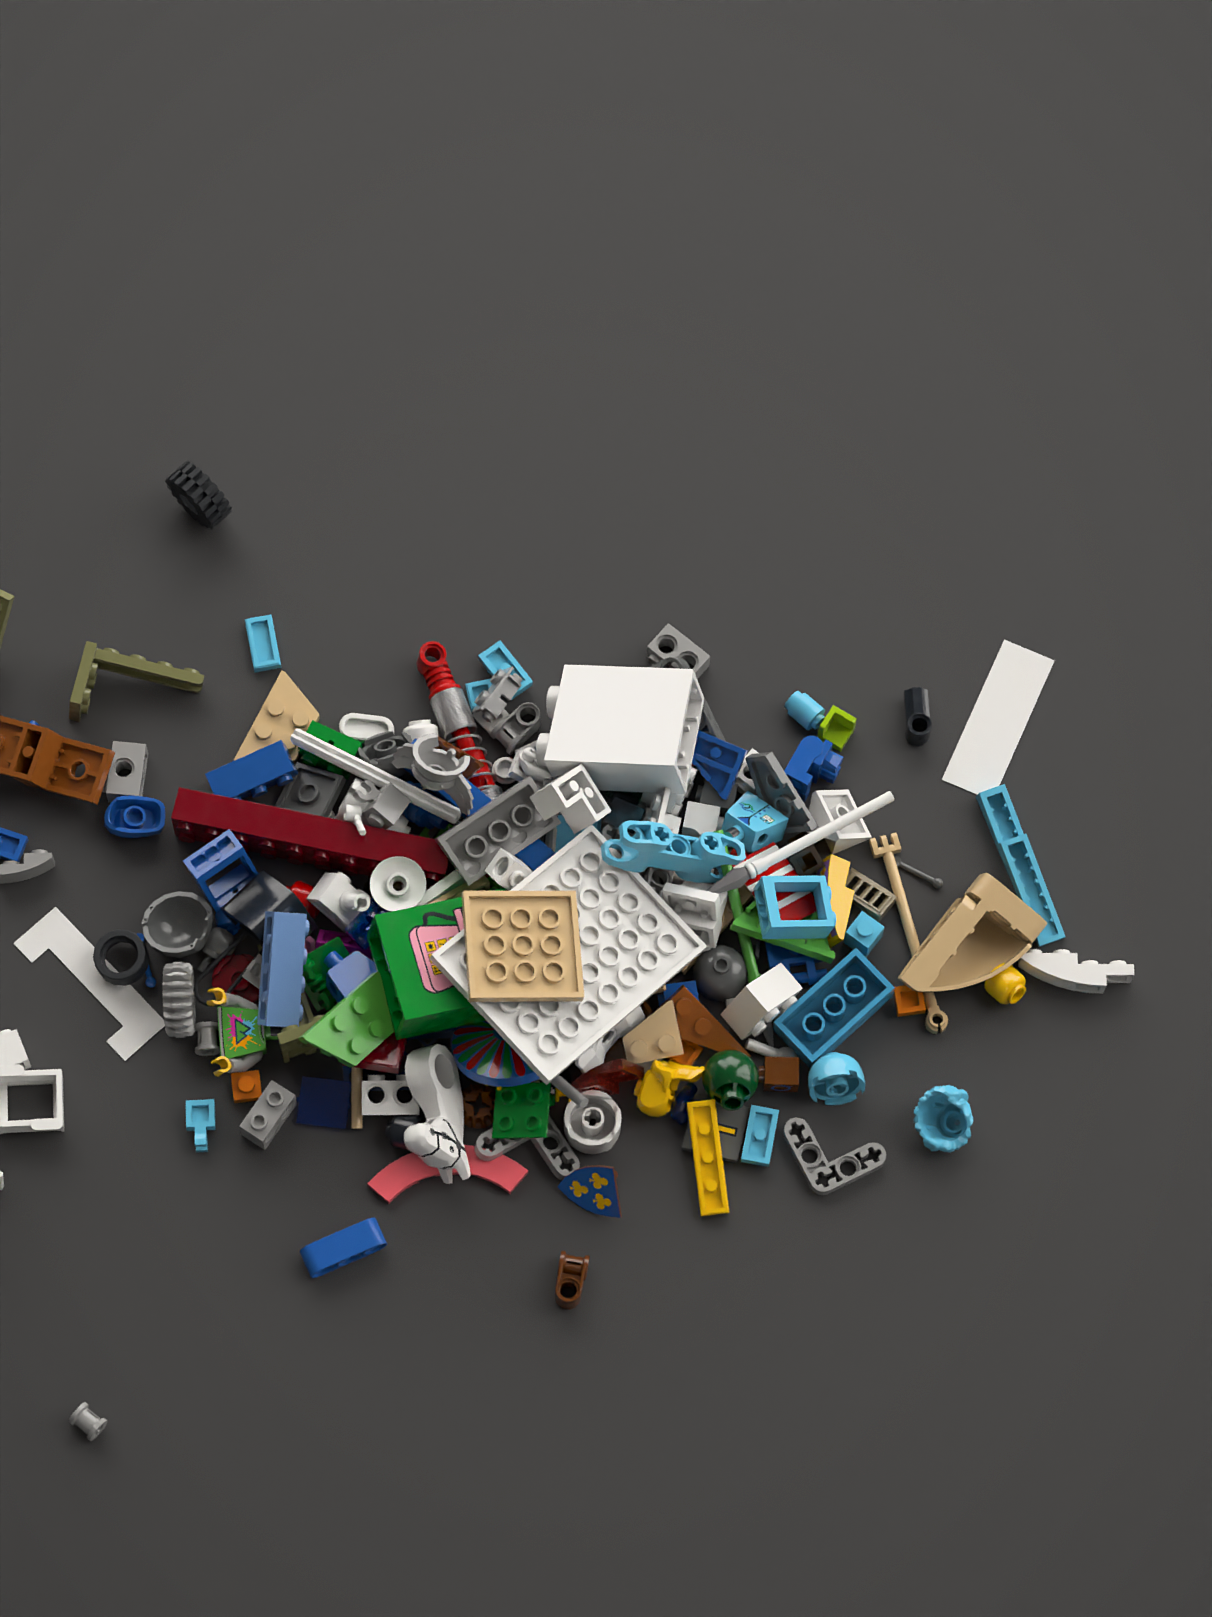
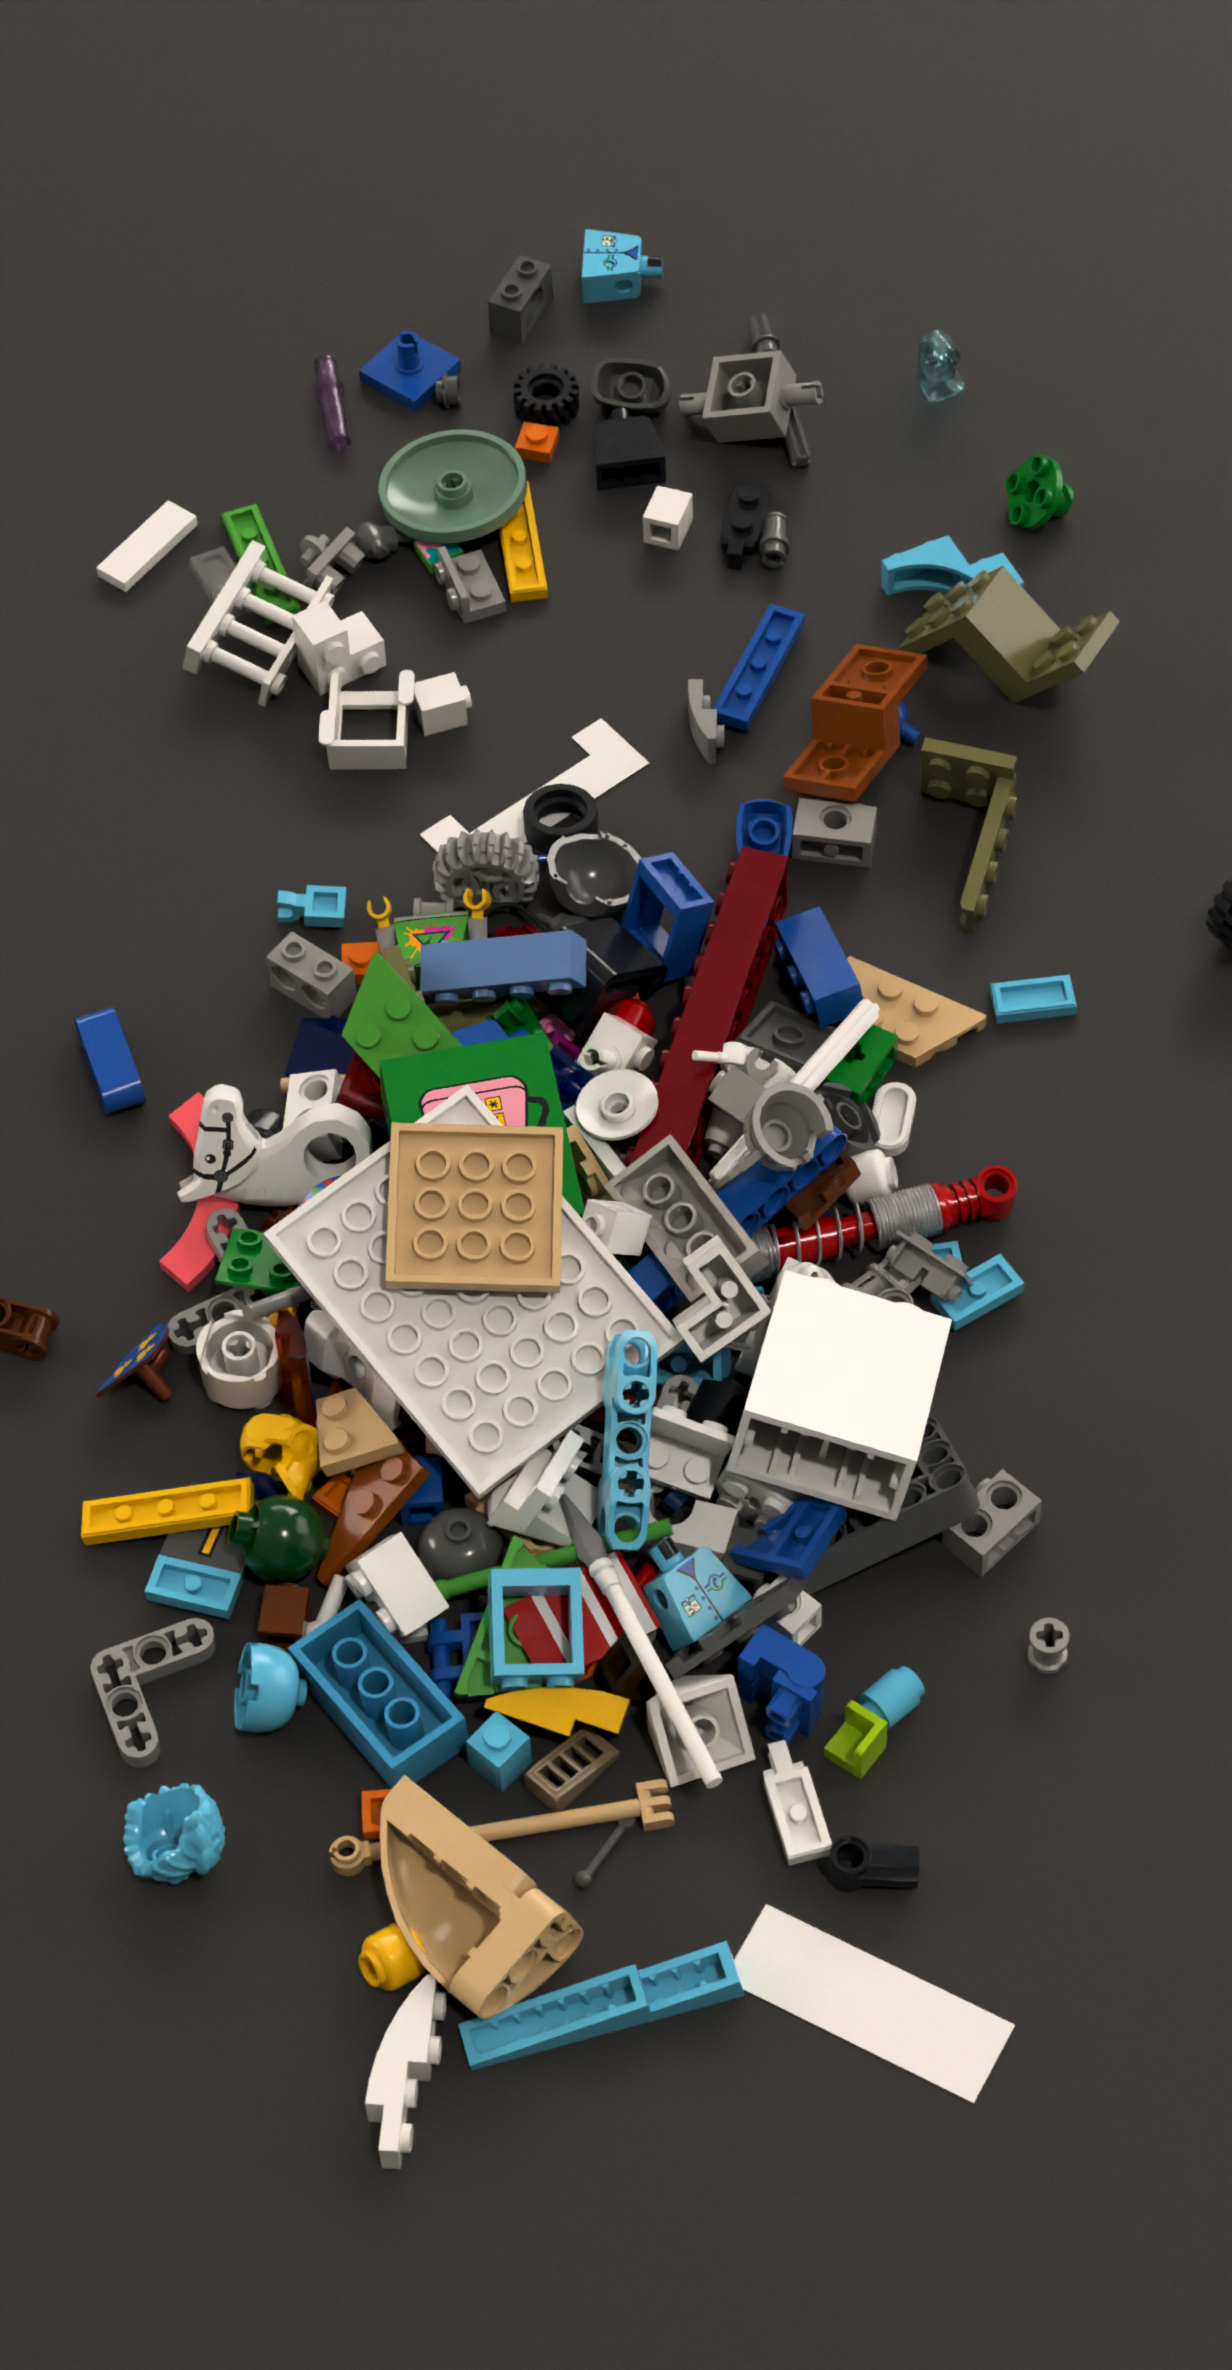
camera: 100 degrees right, 15 degrees down
none -> white hinge [763,1740,832,1866]
none -> light grey bush [1027,1617,1070,1674]

